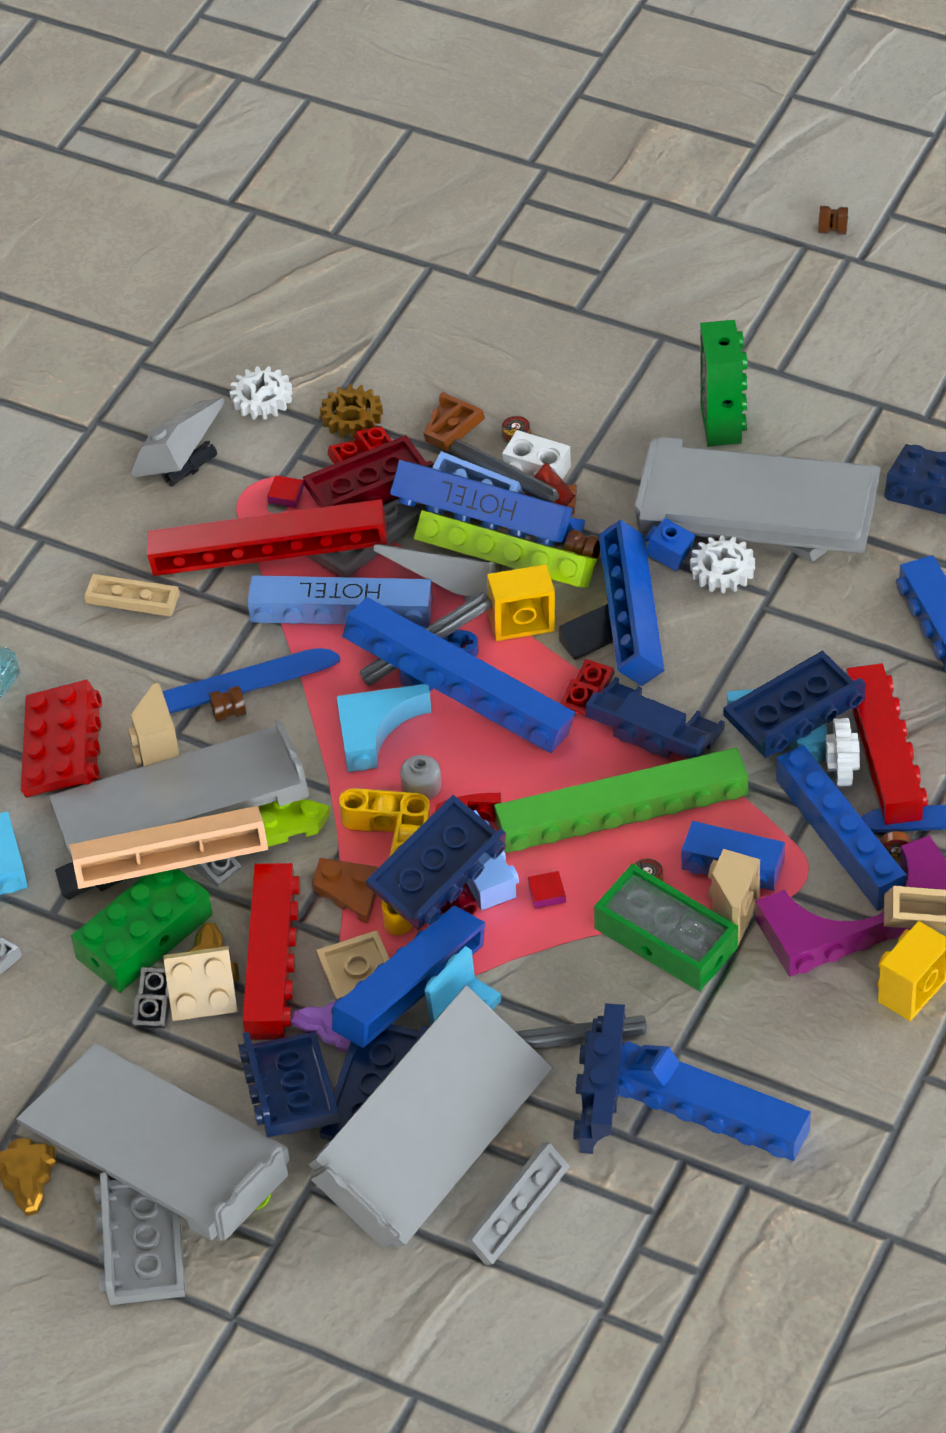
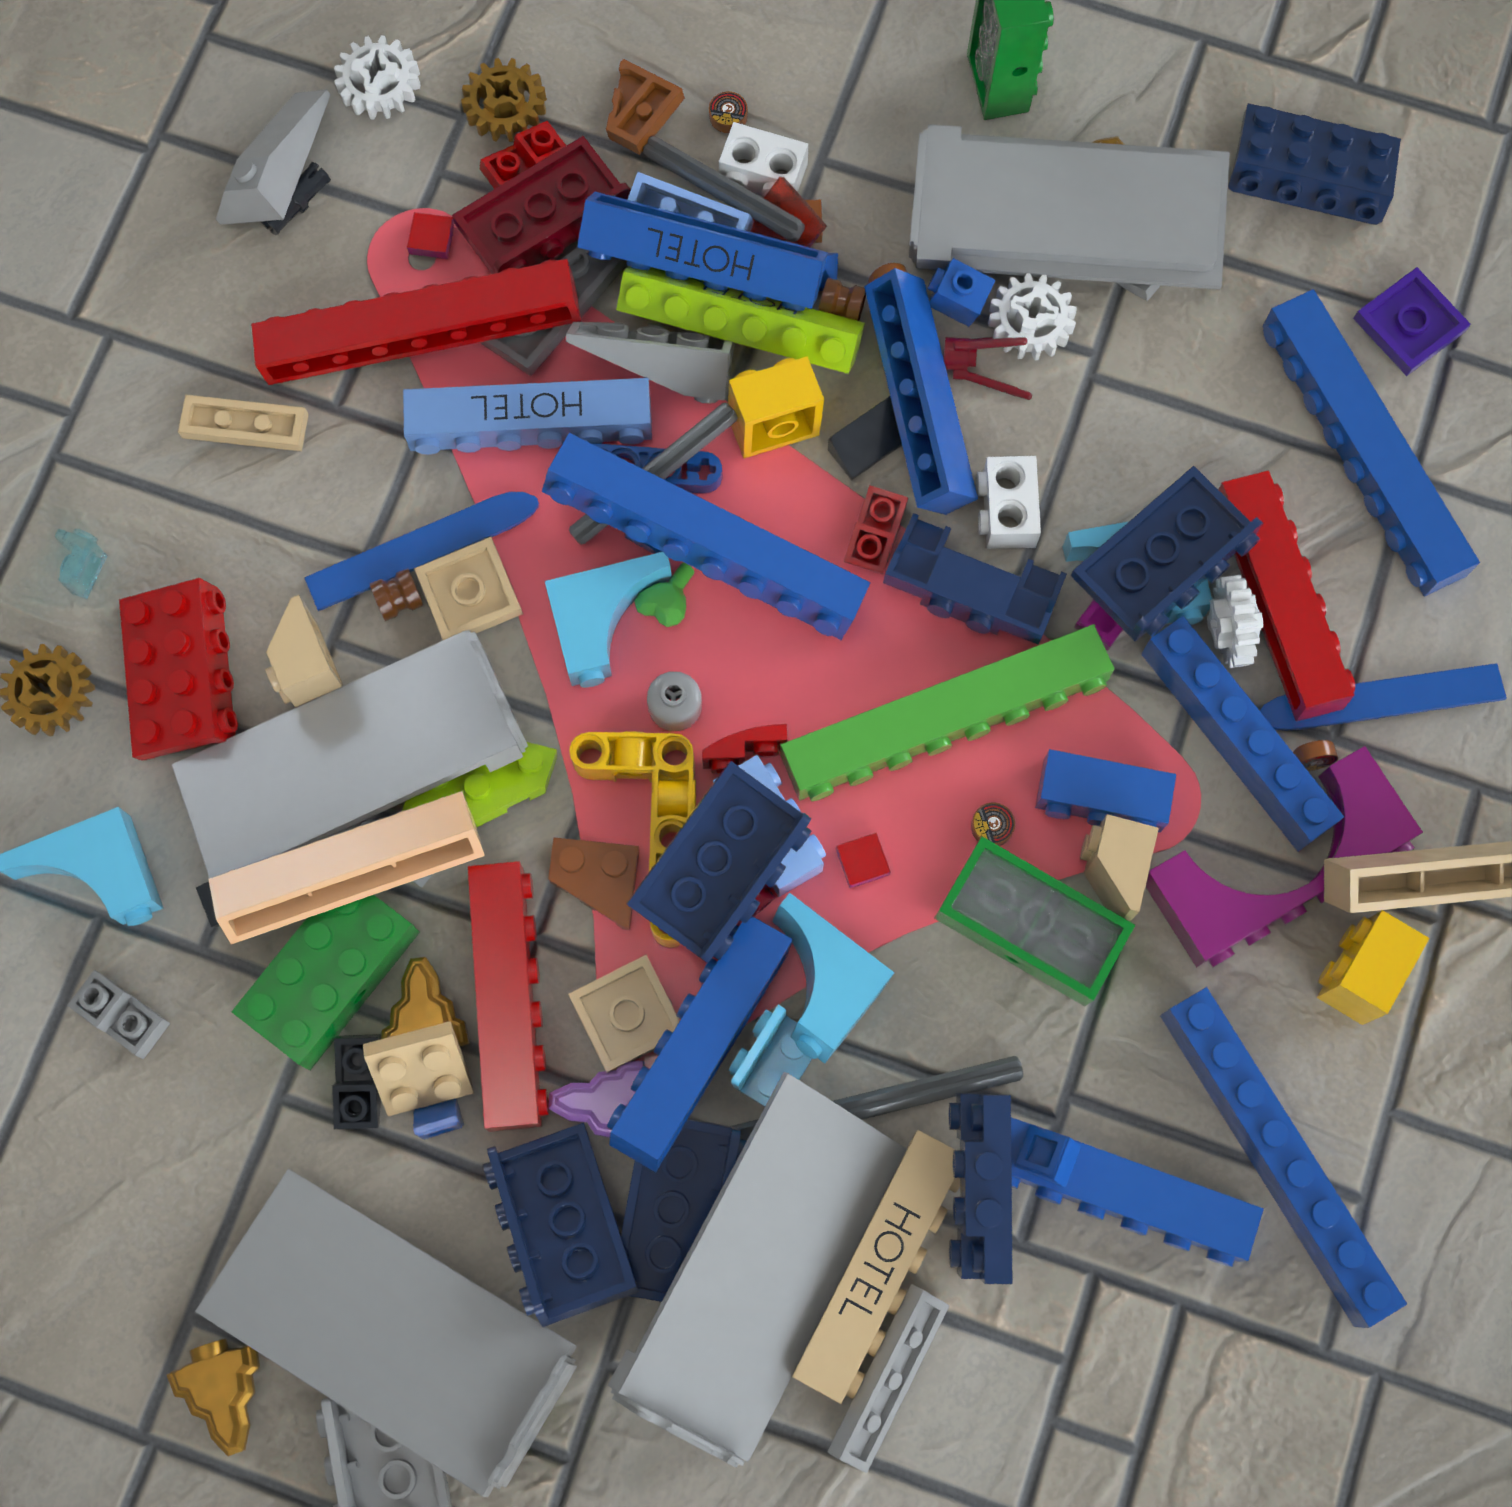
camera: 10 degrees left, 25 degrees up
none -> blue slope [413,1098,464,1140]
none -> tan plate [414,537,523,640]
none -> bright green rock [635,563,695,627]
none -> medium azure arch [772,893,894,1064]
none -> tan brick [792,1130,960,1404]
none -> dark red plant [944,337,1032,400]
none -> white brick [976,456,1041,549]
none -> magenta tile [1074,599,1123,651]
none -> blue brick [1160,987,1407,1328]

